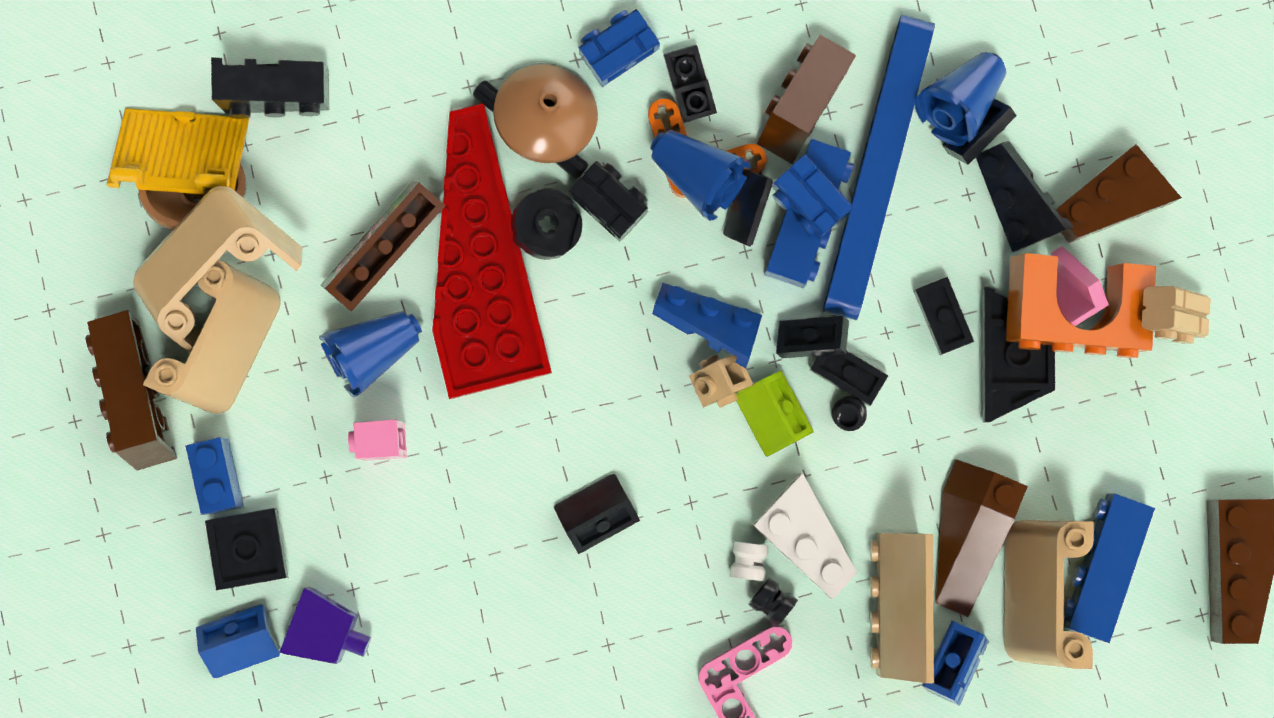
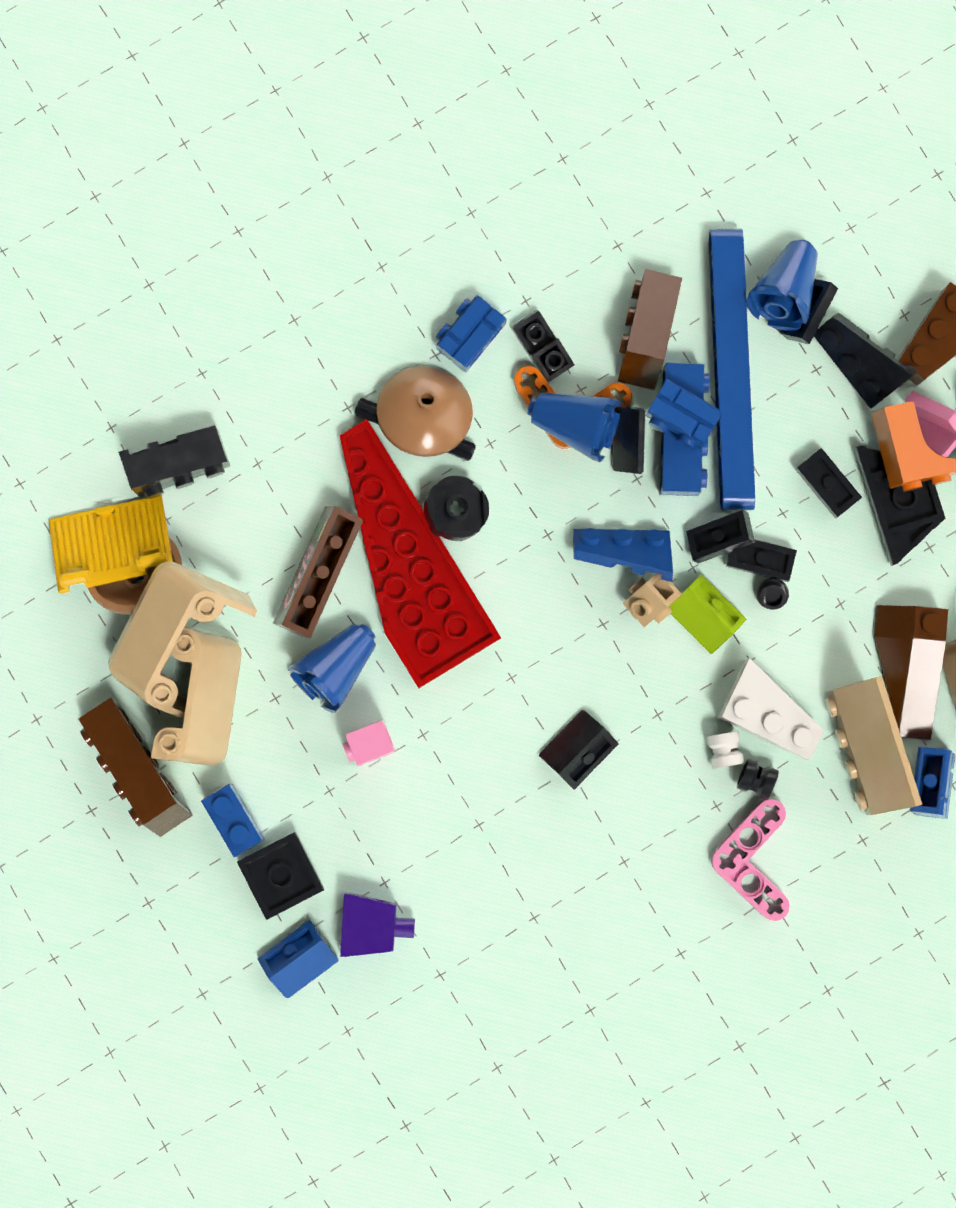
camera: 25 degrees left, 0 degrees up
black brick [568,161,648,242] -> none

